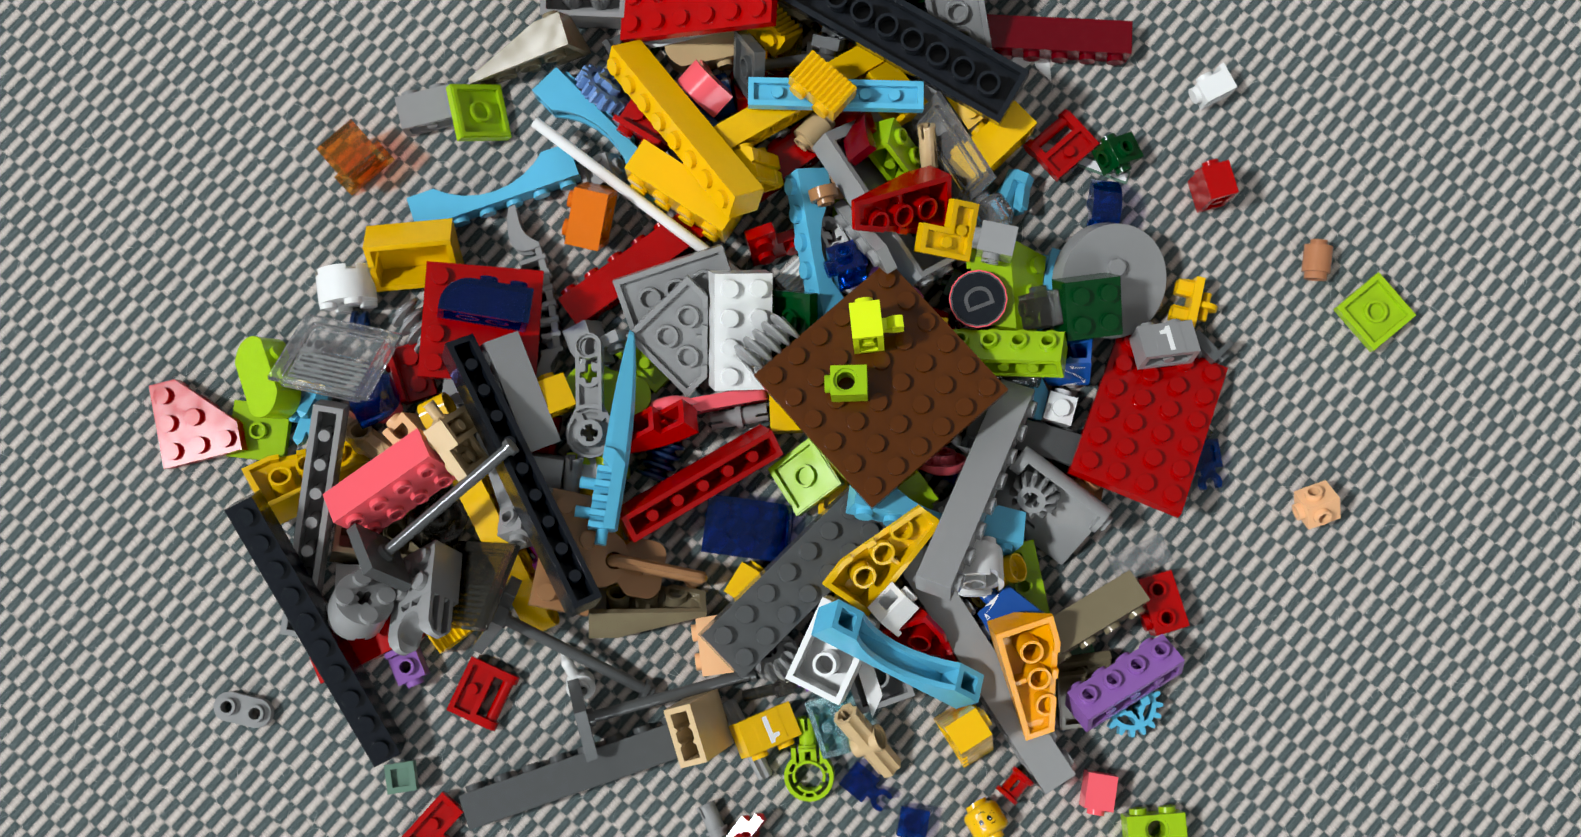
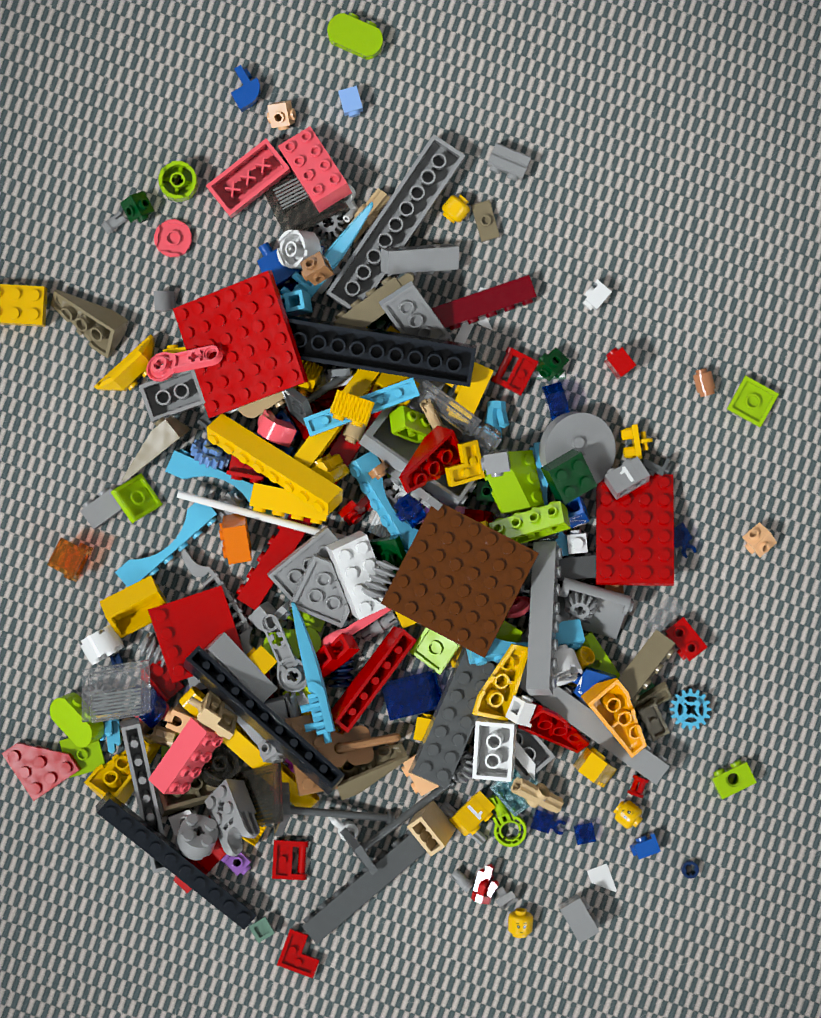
camera: 20 degrees left, 5 degrees up
light grey plate [214,691,274,728] -> none
dark grey tile [346,438,519,592] -> none
clear blue brick [437,275,534,332] -> none
clear smoke bar [742,679,797,702] -> none
medium azure arch [811,599,984,709] -> none
lime brick [824,364,868,402] -> none
dark red slope [844,112,877,166] -> none
neon yellow brick [849,297,904,354] -> none
black tile [949,270,1008,329] -> none
clear smoke brick [1018,285,1064,330] -> none
medium lavender brick [1065,634,1185,733] -> none
coral brick [1079,769,1119,816] -> none

